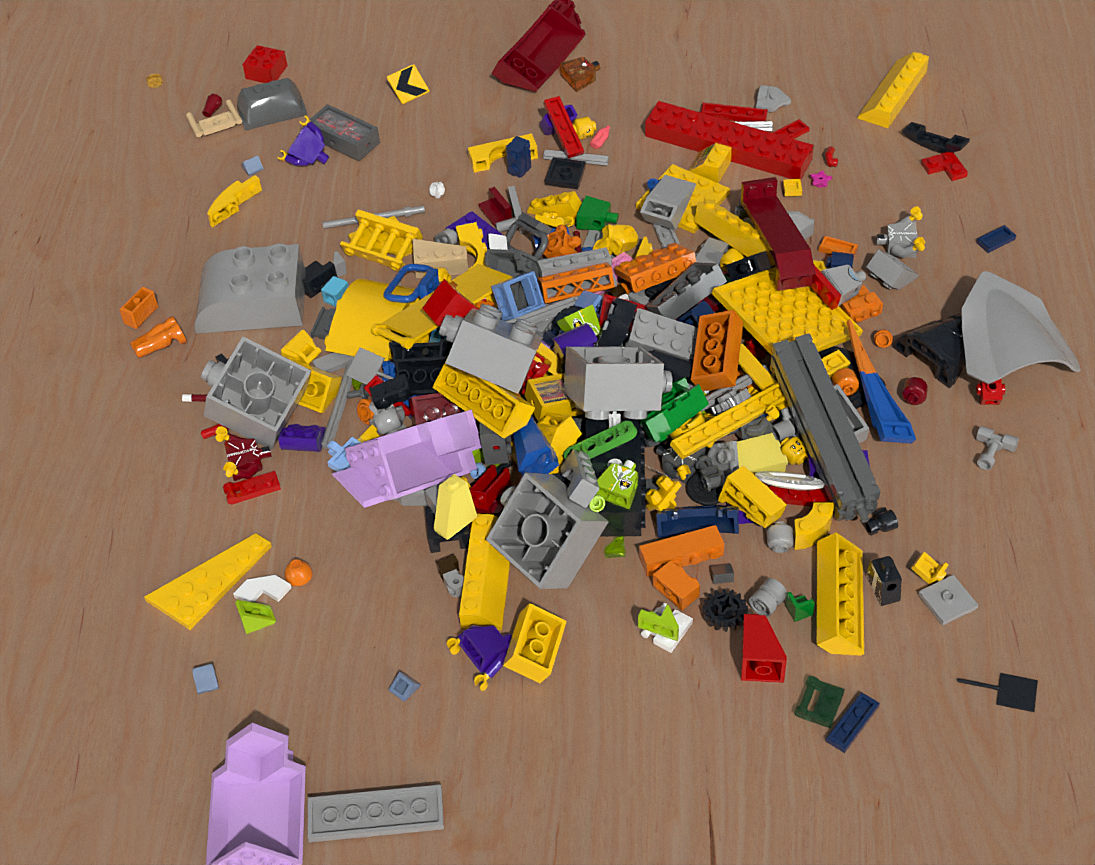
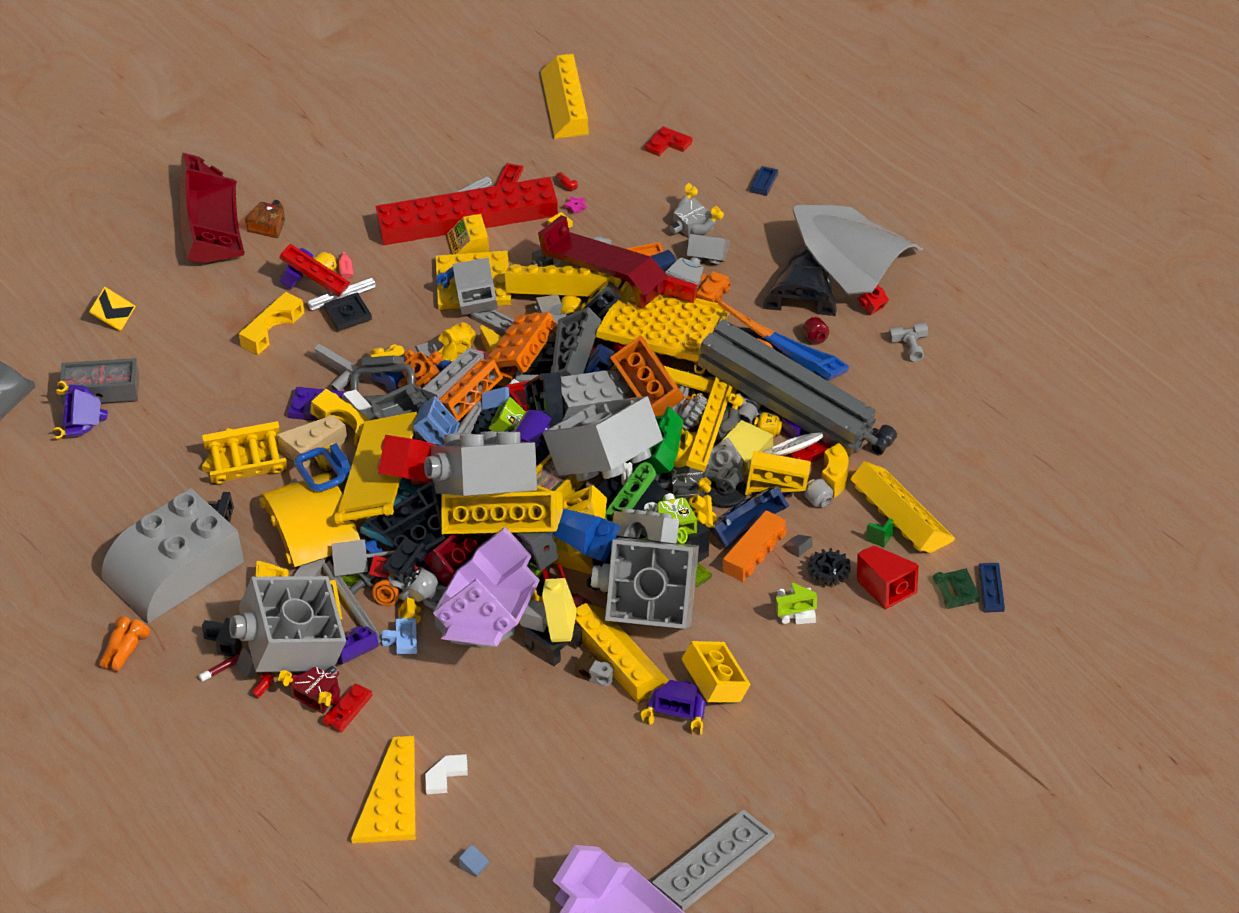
camera: 40 degrees left, 5 degrees down
orange brick [119,286,158,329] -> none
yellow slope [207,175,262,228] -> none
lime slope [235,600,276,634] -> none
slope [241,156,264,176] -> none
orange brick [284,559,313,586] -> none
dark grey plate [310,307,336,340] -> none
medium azure brick [321,276,349,307] -> none
light grey bar [323,206,425,229] -> none
light grey slope [333,251,347,277] -> none
sand blue slope [388,672,421,702] -> none
white plate [429,182,445,199] -> none
light grey plate [434,228,458,245] -> none
dark red panel [478,187,512,226] -> none
dark blue brick [506,136,531,178] -> none
yellow slope [527,191,582,218] -> none
green torso [576,195,619,231] -> none
orange brick [653,560,700,611] -> none
red tile [700,103,768,122] -> none
light grey wheel [749,578,787,617] -> none
light grey plate [756,85,791,113] -> none
black torso [866,556,902,606] -> none
orange plate [874,329,893,348] -> none
black slope [902,122,970,153] -> none
yellow bracket [911,552,949,584] -> none
light grey plate [918,575,978,626] -> none
black piece [957,673,1038,712] -> none

